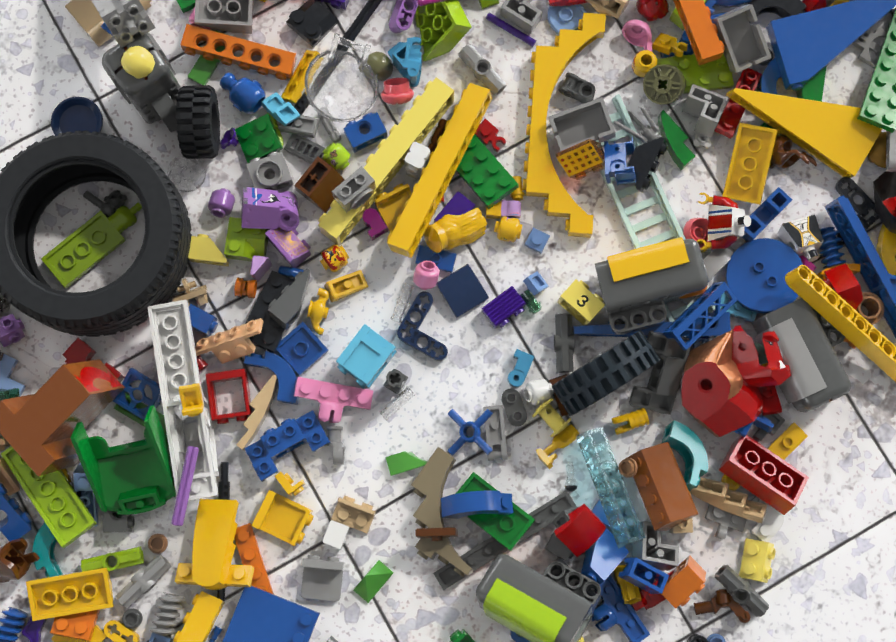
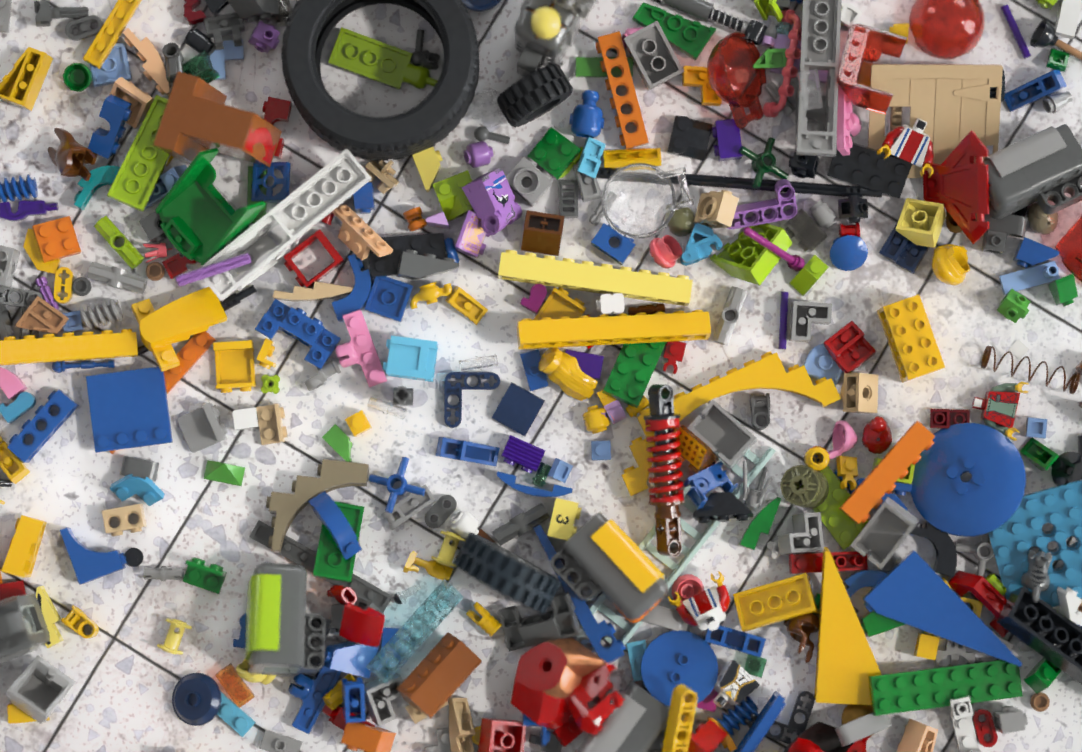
camera: 60 degrees right, 5 degrees up
yellow slope [26,567,114,621] -> none
yellow bracket [178,383,204,417] -> none
dark purple plant [220,127,239,149] -> none
head [320,244,349,272] -> none
lime head [322,142,350,171] -> none
light grey brick [332,166,376,213] -> none
bright pink head [413,260,440,290] -> none
reddish brown plate [415,527,458,541] -> none
dark azure leg [507,349,534,387] -> none
medium nougat plate [618,458,638,478] -> none
teal arch [662,420,708,491] -> none
blue fence [663,282,738,350] -> none
none -> coral piece [143,242,172,263]
none -> red plate [162,253,198,279]
none -> lime plate [261,375,280,394]
none -> red piece [327,585,357,605]
none -> yellow brick [345,410,372,437]
none -> blue slope [436,437,500,466]
none -> dark grey bar [474,126,510,144]
none -> blue slope [497,472,573,497]
none -> piece [644,384,685,557]
none -> tan brick [693,190,739,229]
none -> clear green plate [744,654,767,678]
none -> yellow brick [914,631,940,660]

